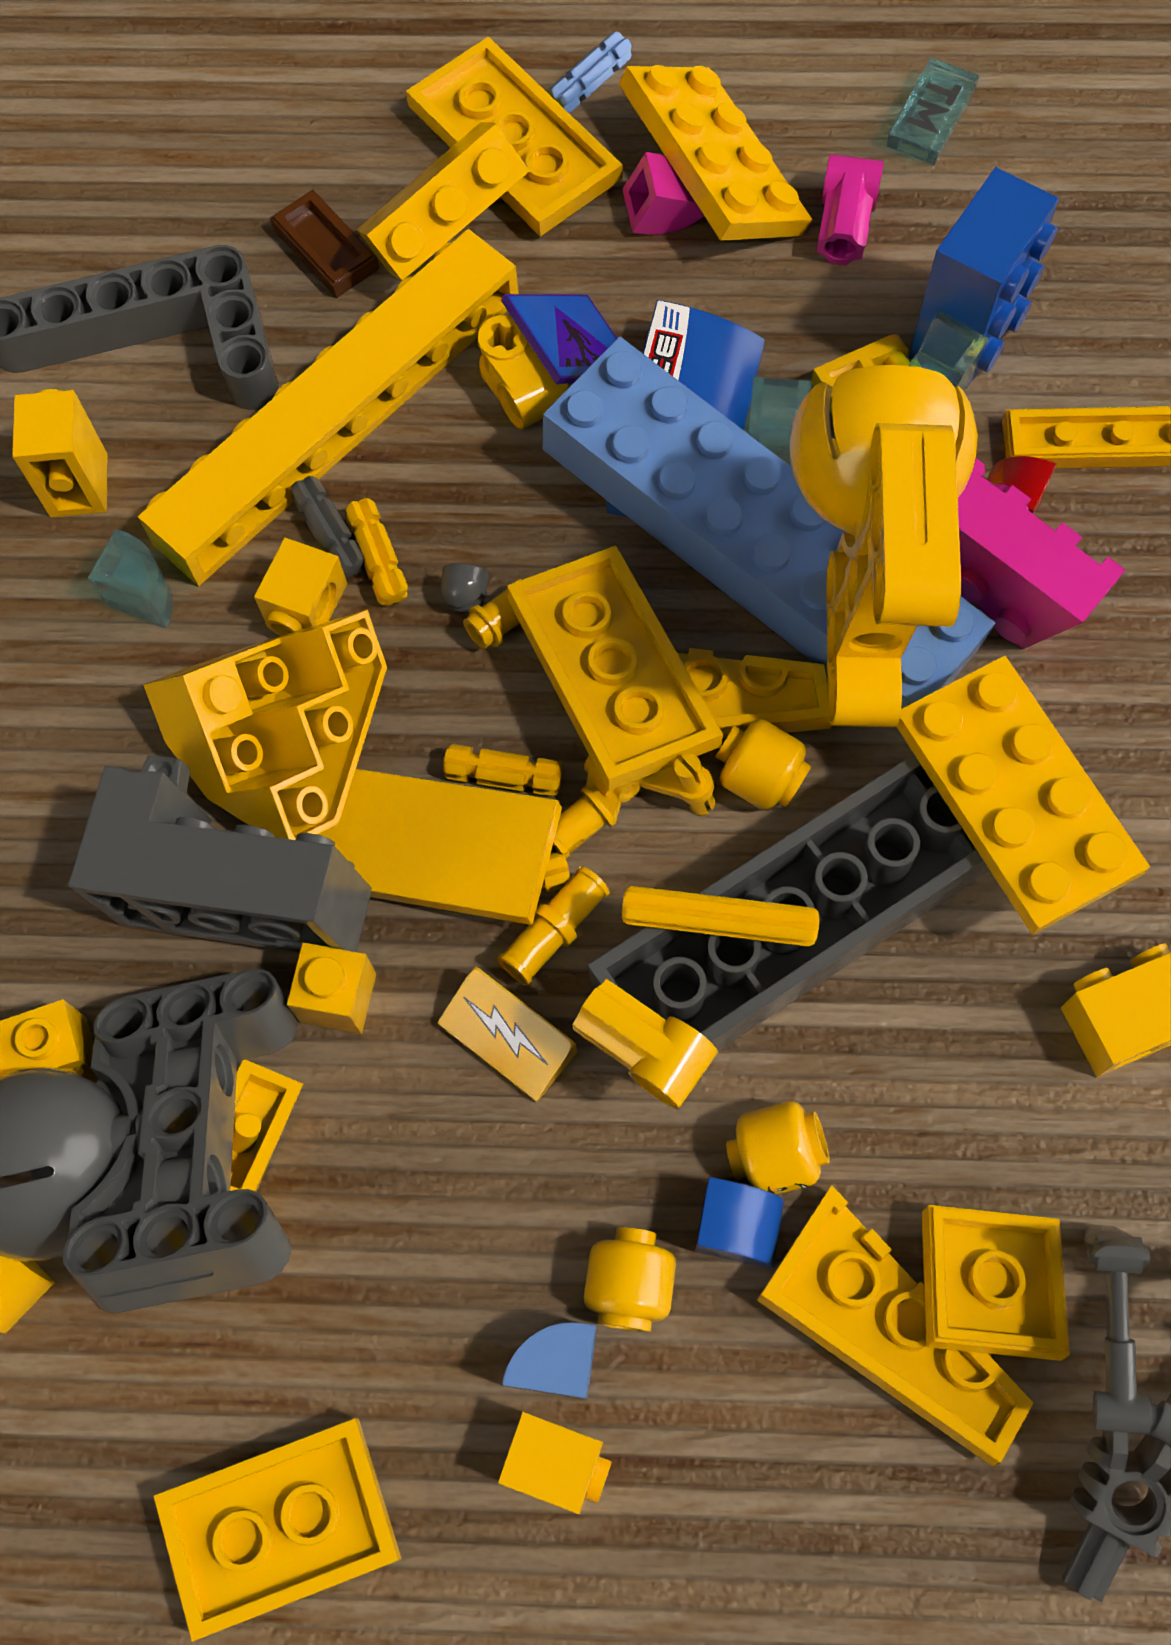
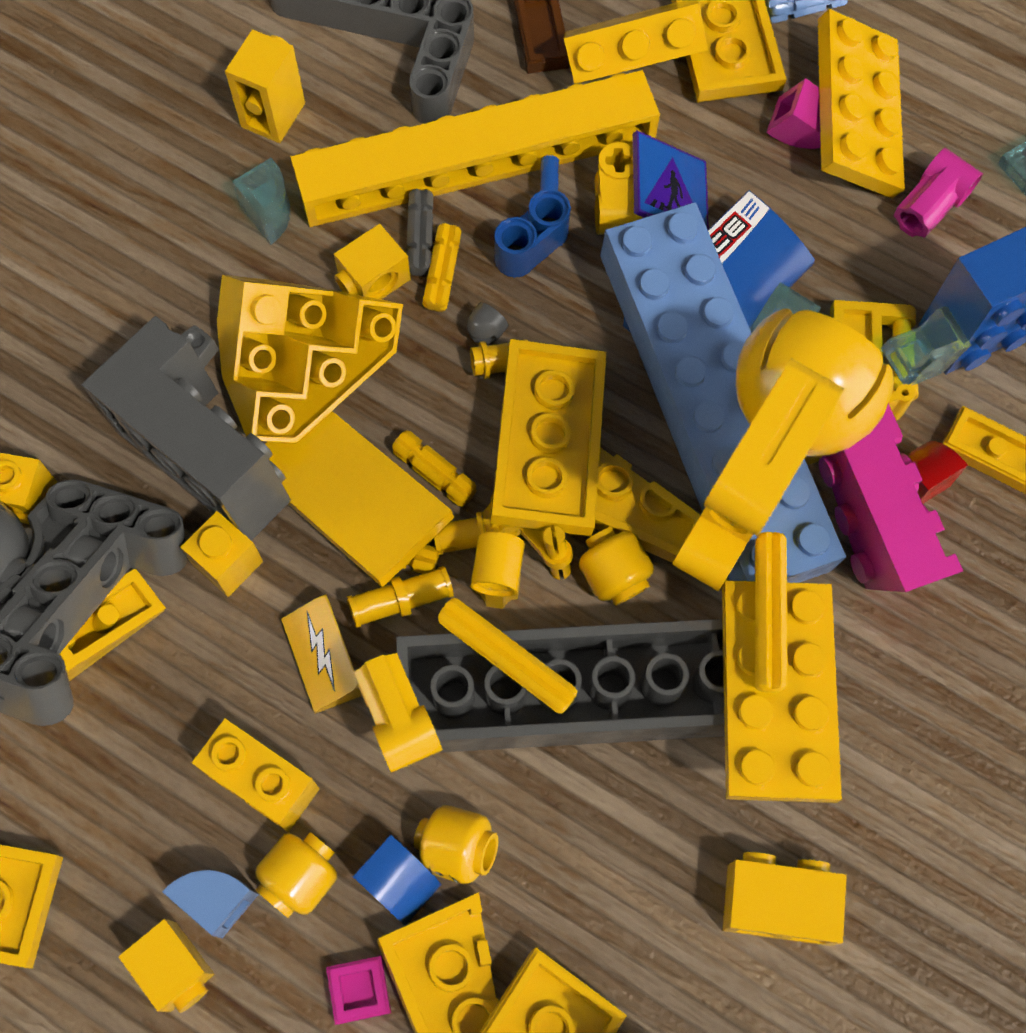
camera: 25 degrees right, 0 degrees up
none -> yellow brick [192,718,320,833]
none -> dark pink tile [326,956,392,1025]
none -> yellow piece [470,532,525,609]
none -> blue beam [494,155,571,278]
none -> yellow axle [755,532,787,693]

